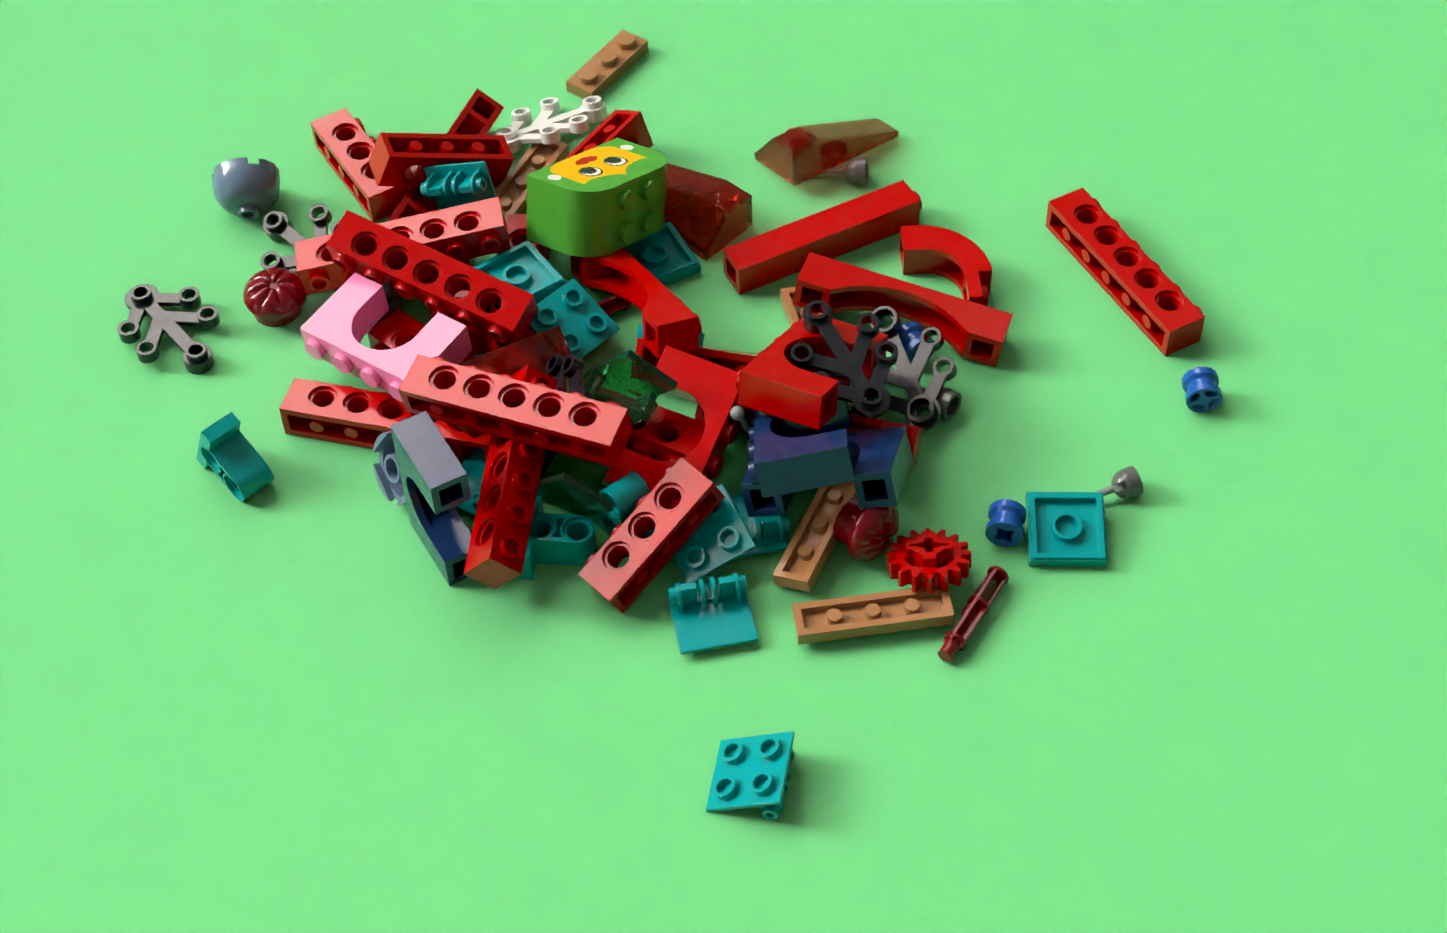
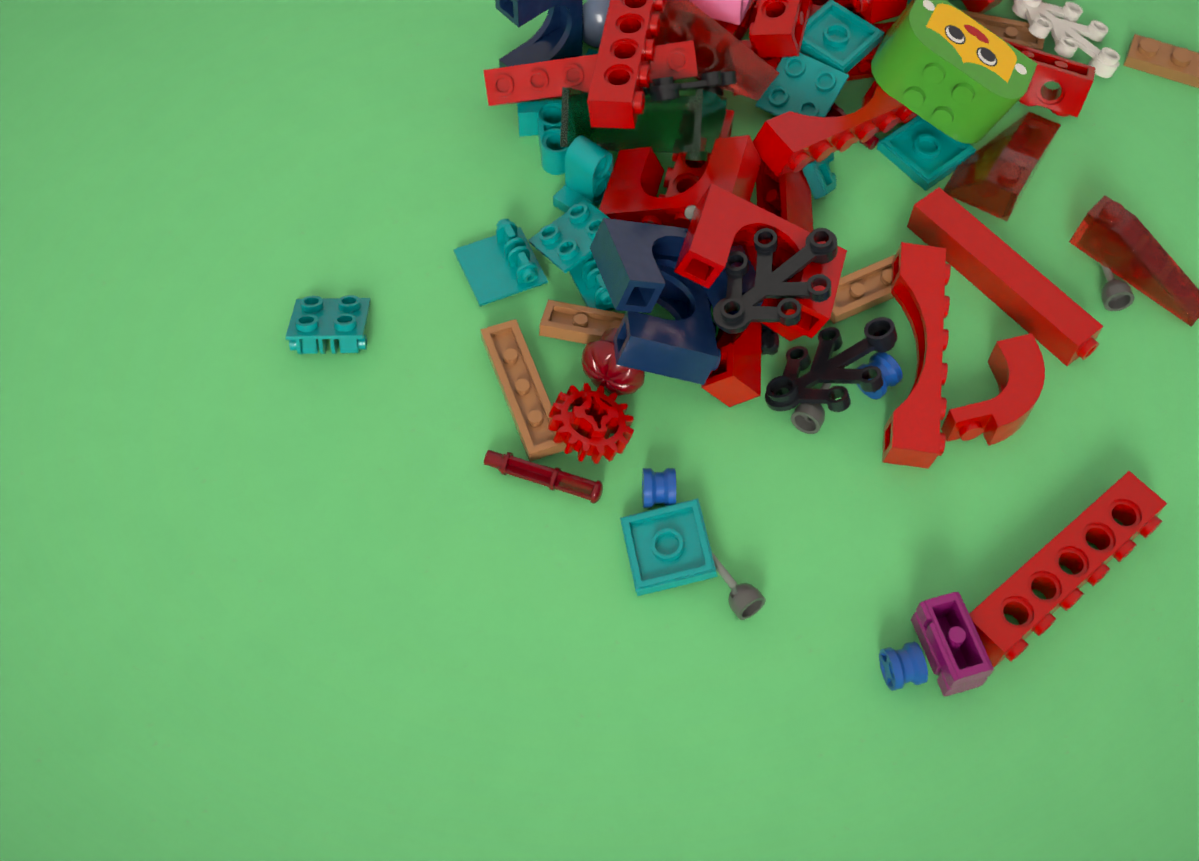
camera: 75 degrees right, 10 degrees up
brick [578,457,725,613] -> none
none -> magenta brick [911,592,994,696]

